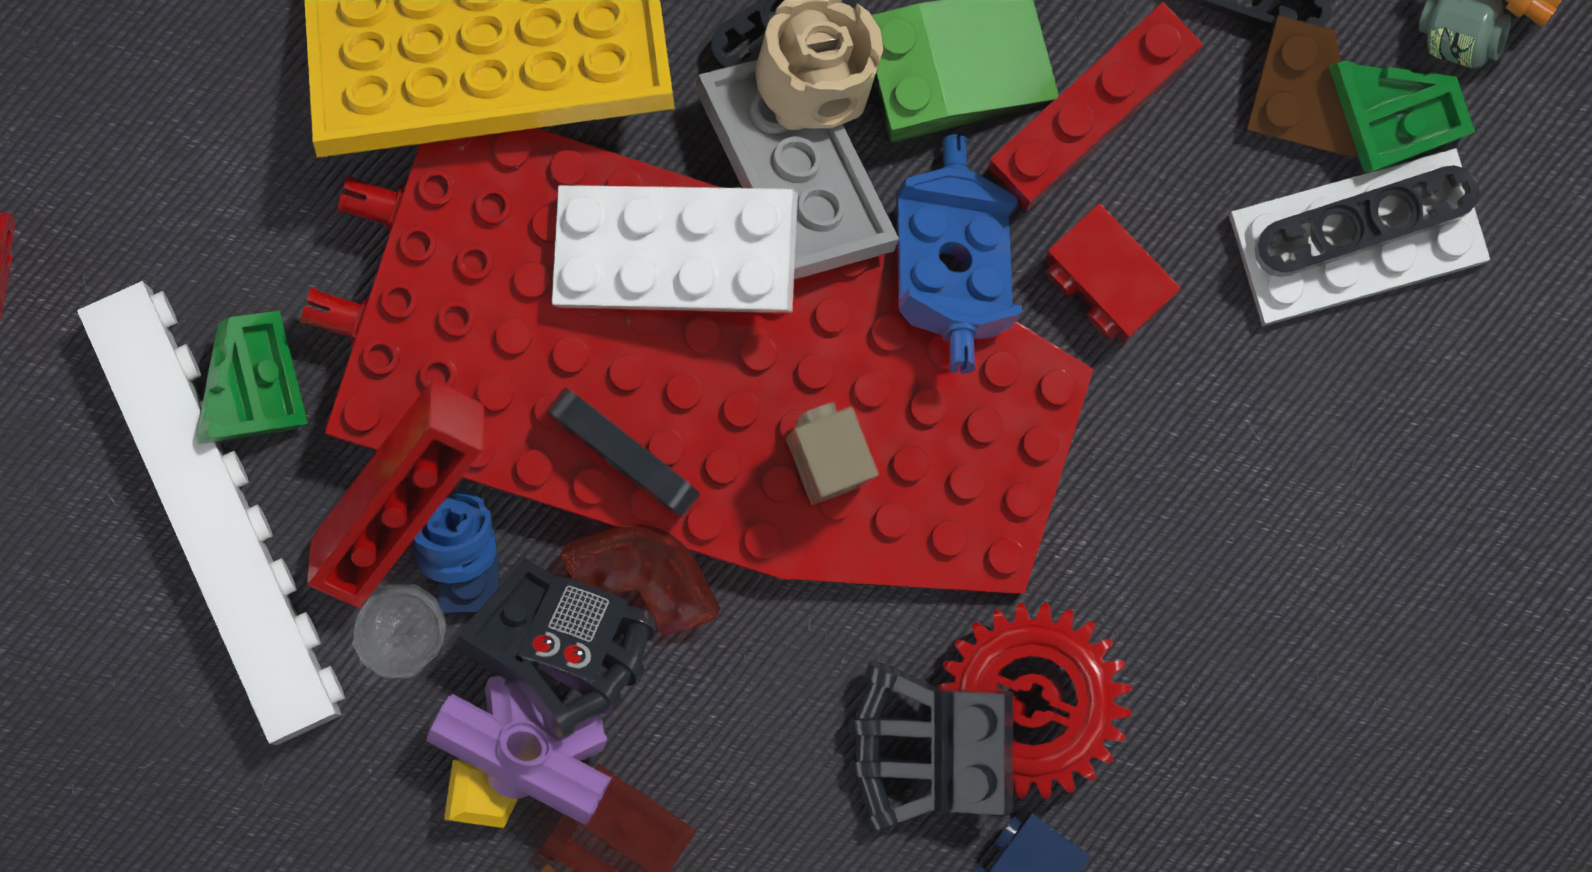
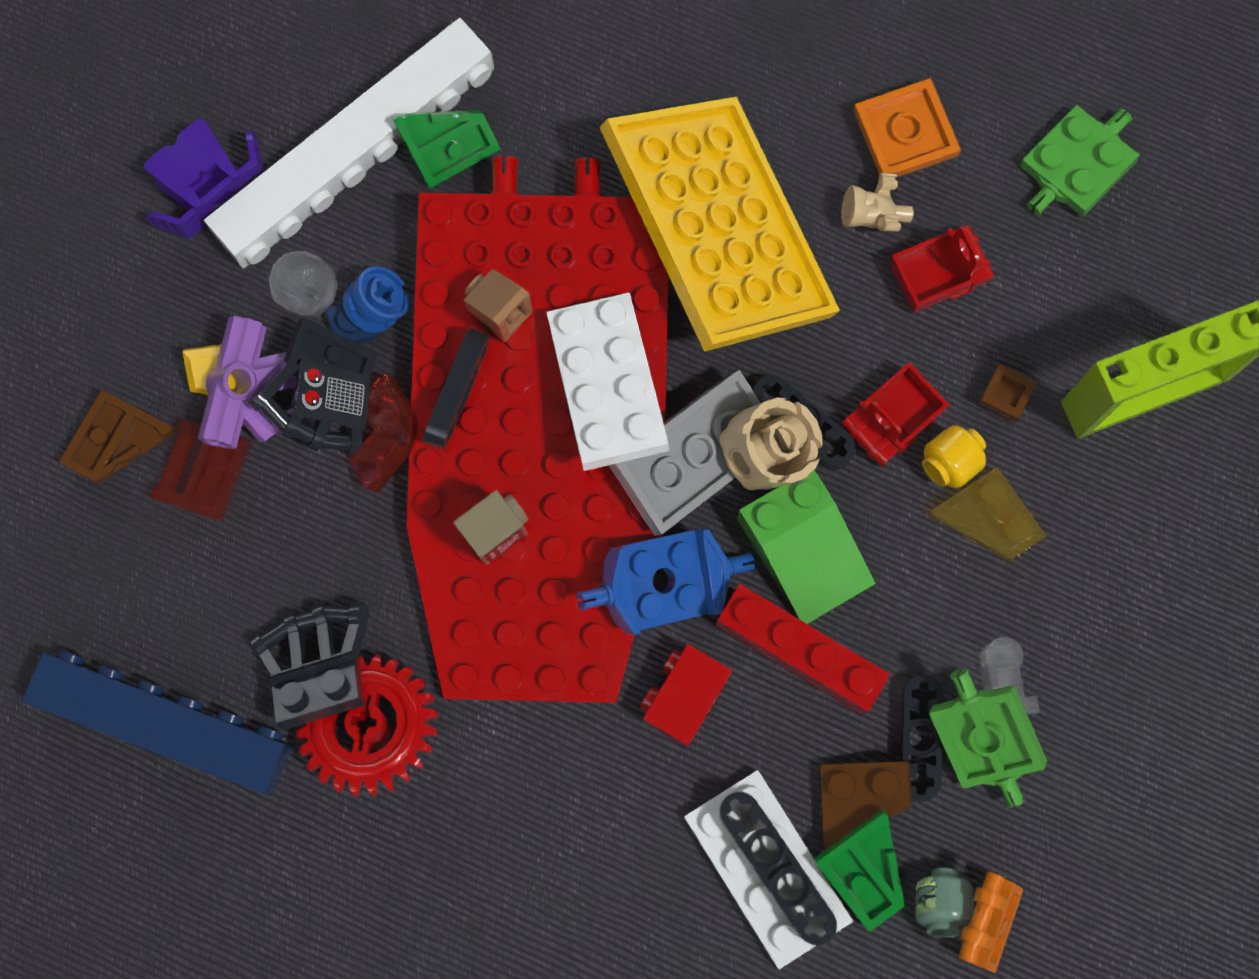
camera: 75 degrees right, 5 degrees down
red brick [307,380,484,608] -> none
none -> dark purple piece [144,119,264,239]
none -> medium nougat slope [463,269,533,343]

